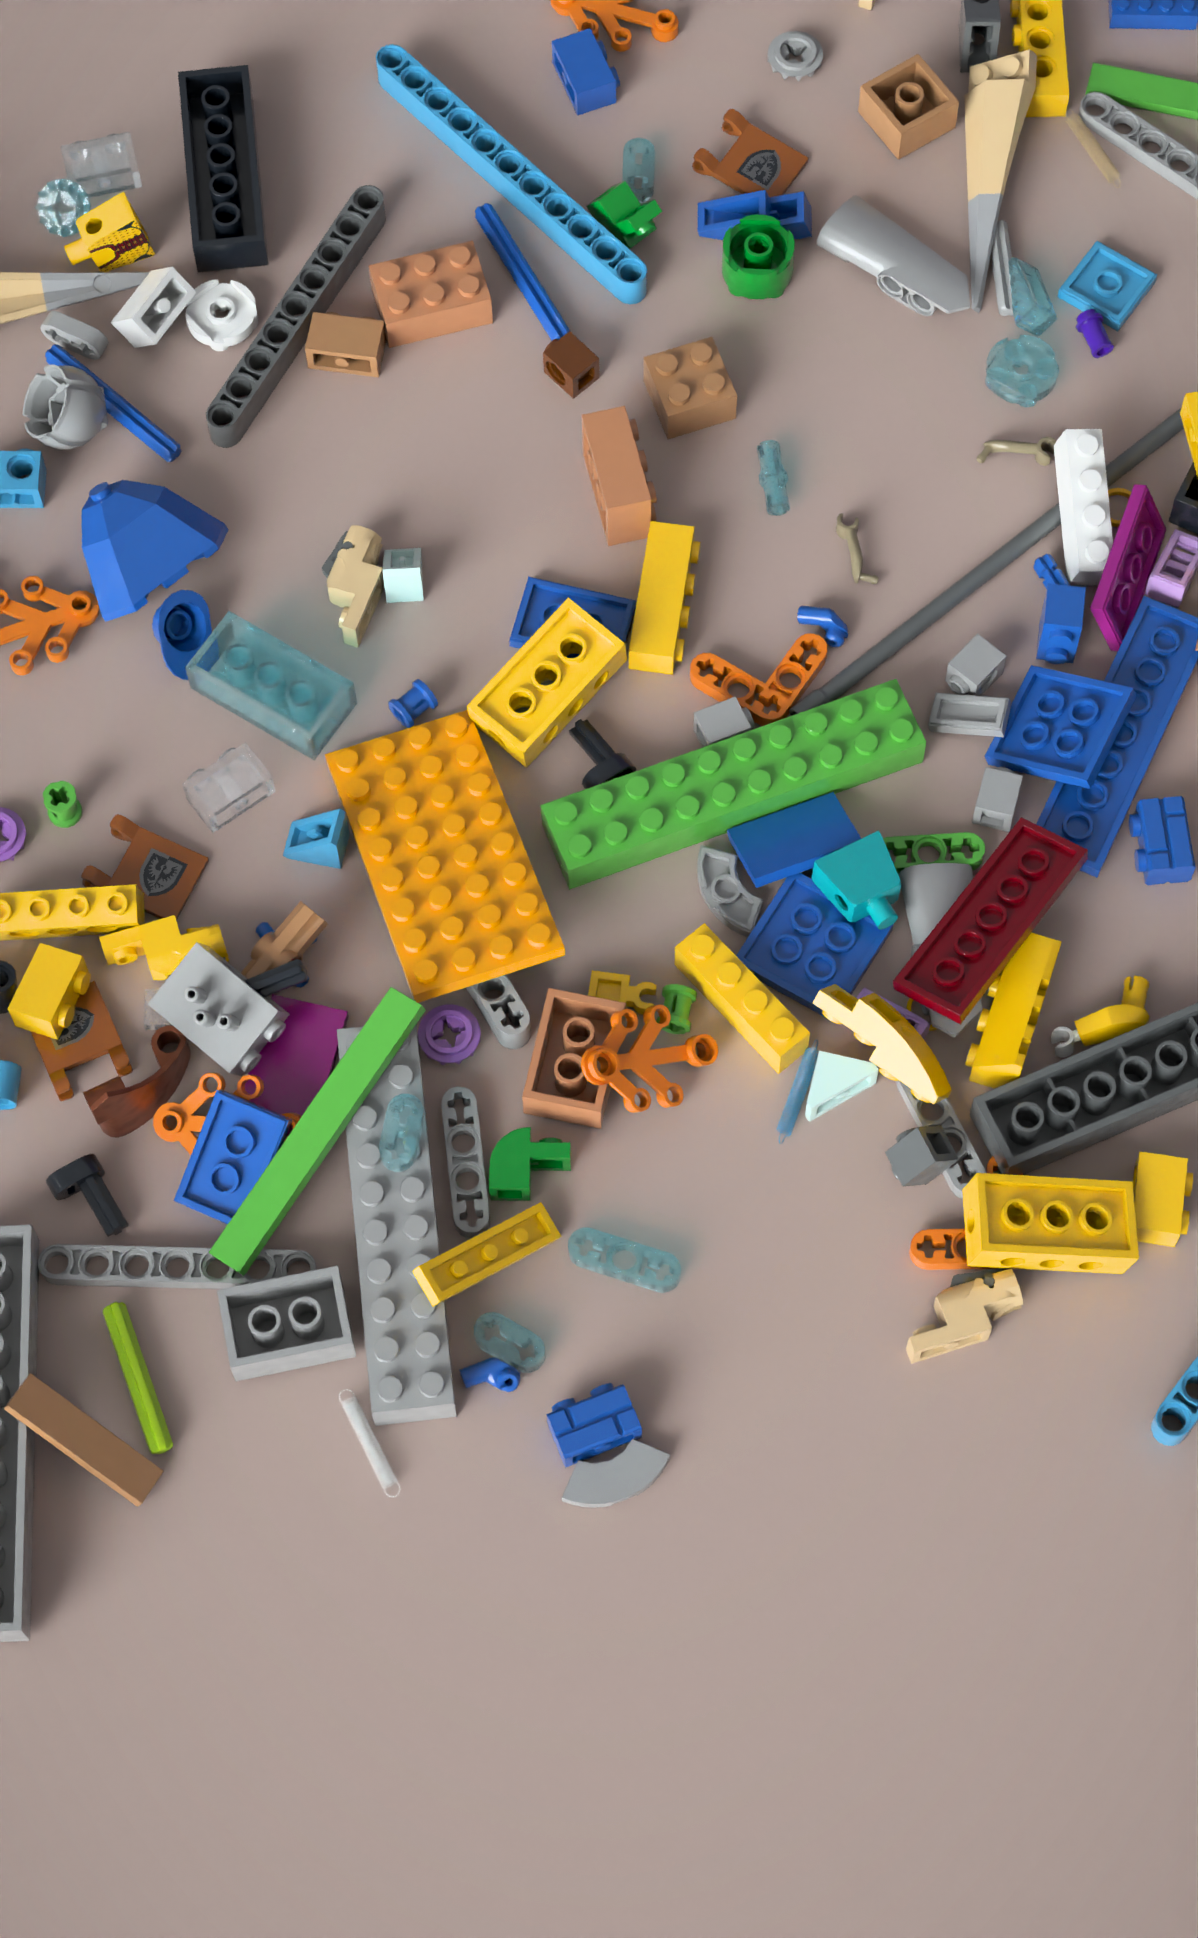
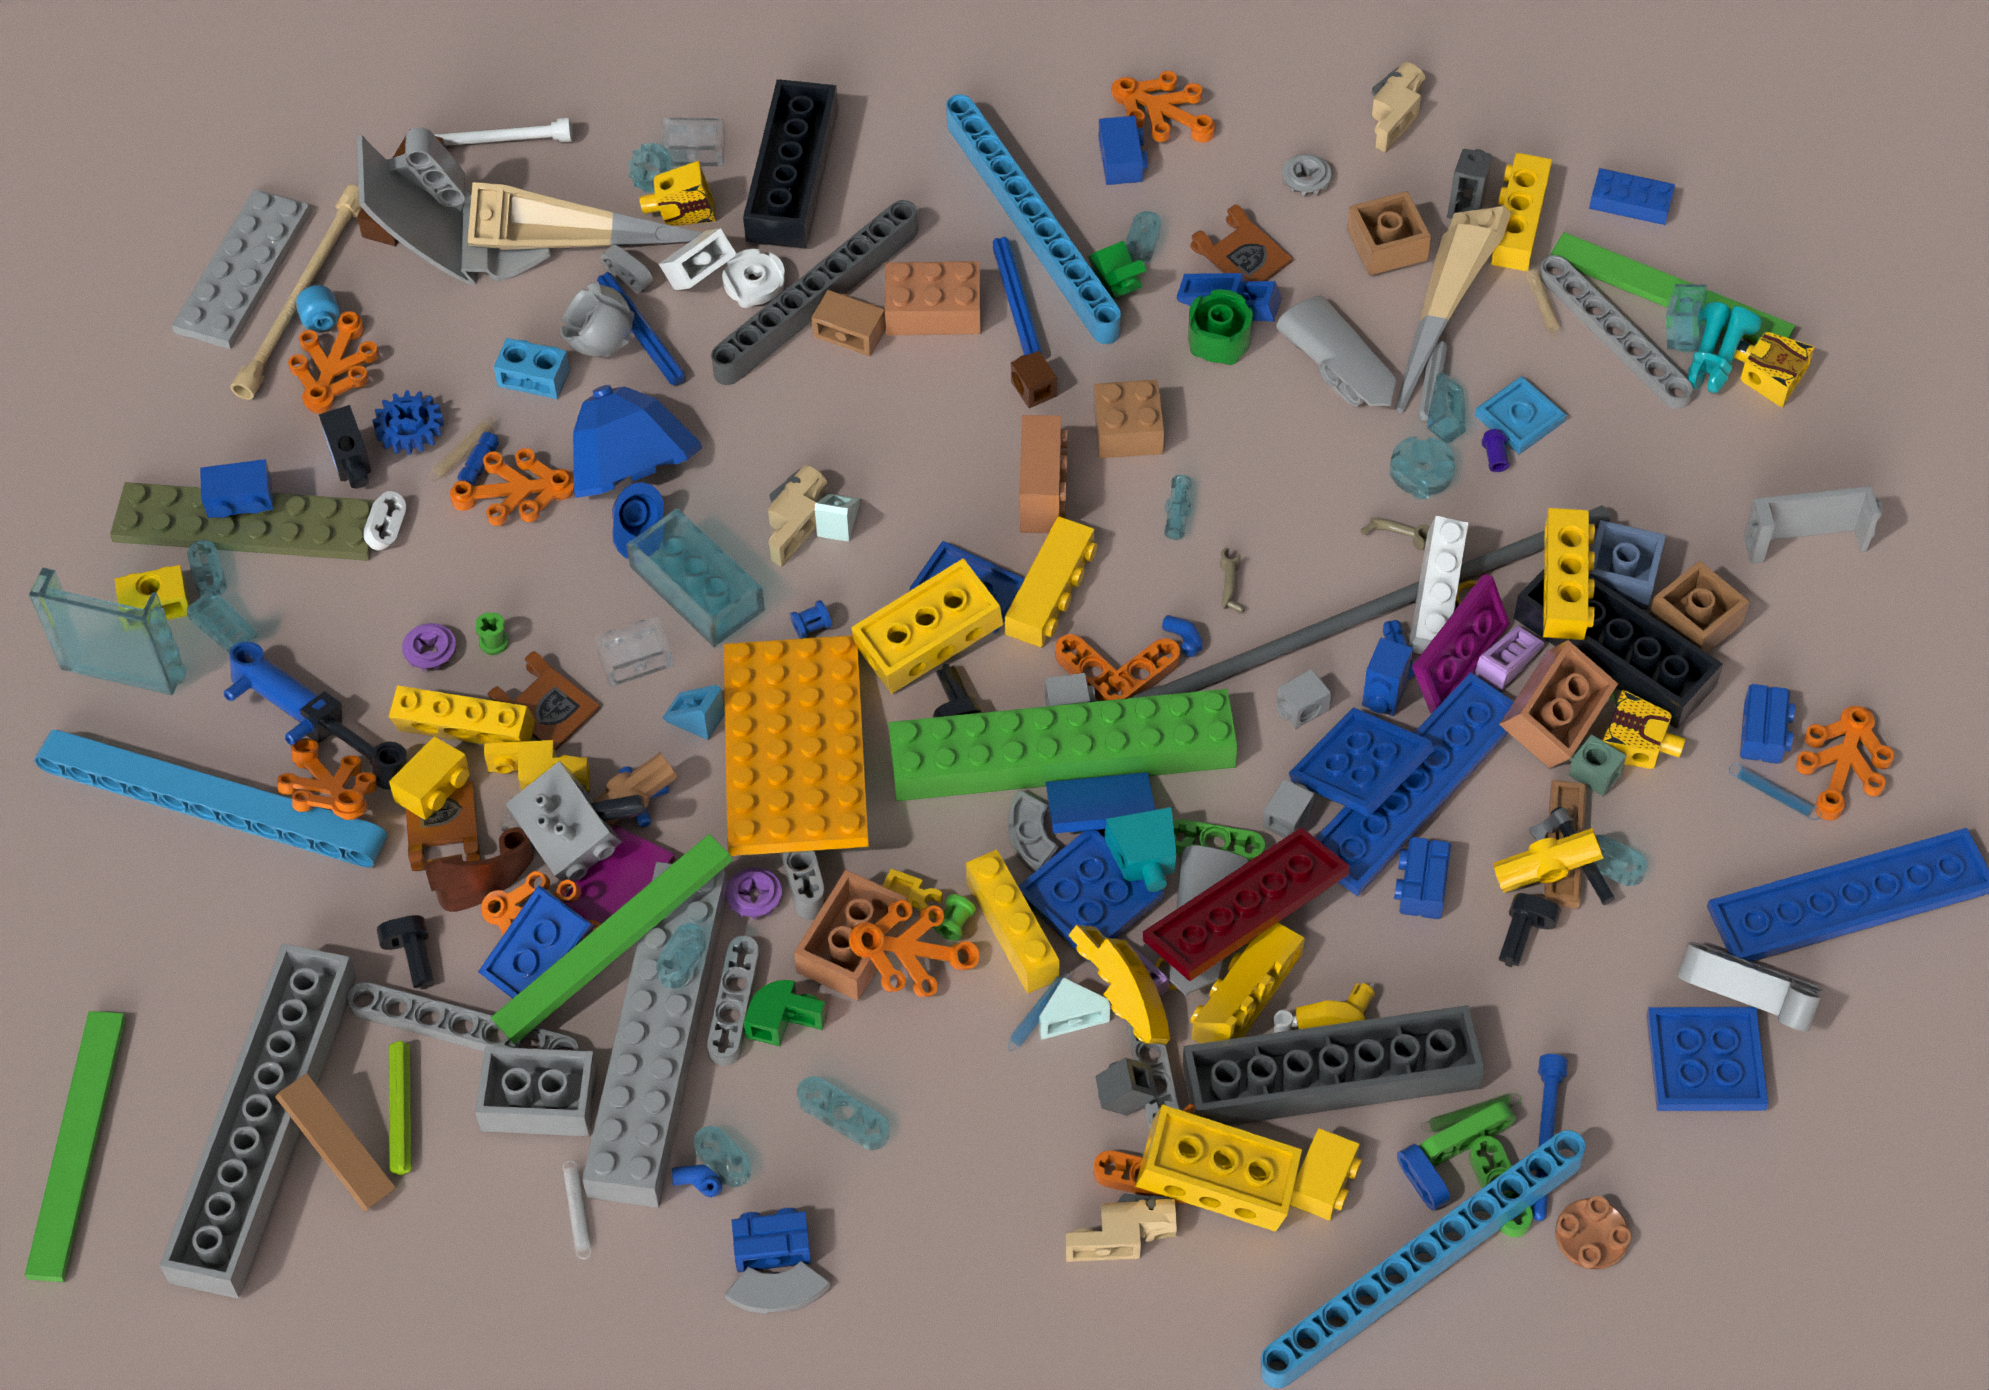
camera: 15 degrees right, 10 degrees down
yellow plate [412,1202,562,1307] -> none
light grey tile [928,693,1011,737] -> none

